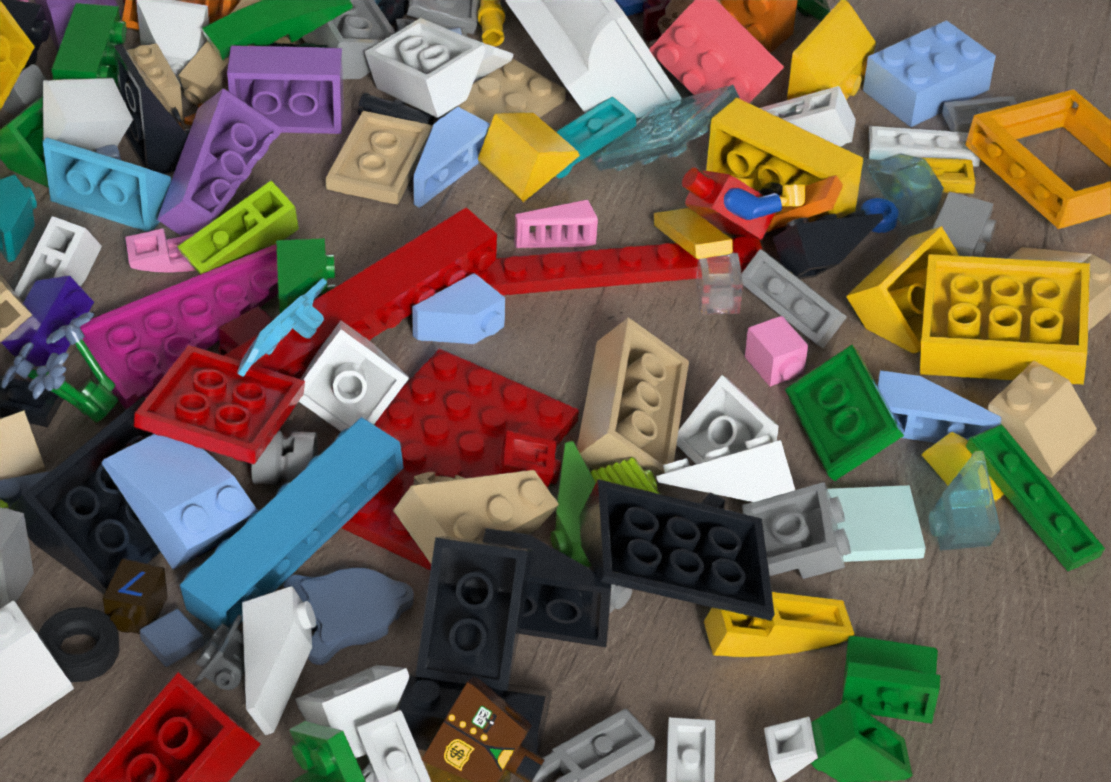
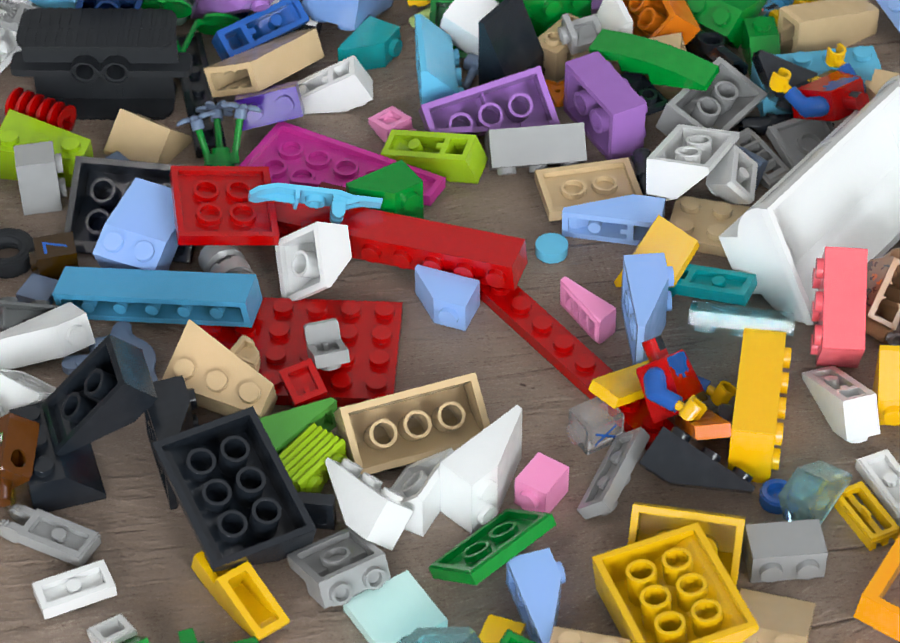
camera: 65 degrees right, 0 degrees up
none -> light grey bracket [303,318,350,371]
none -> white slope [440,405,522,534]
none -> light grey slope [483,122,587,175]
none -> medium azure tile [535,233,568,264]
none -> light grey bracket [558,13,602,55]
none -> light blue slope [621,253,674,365]

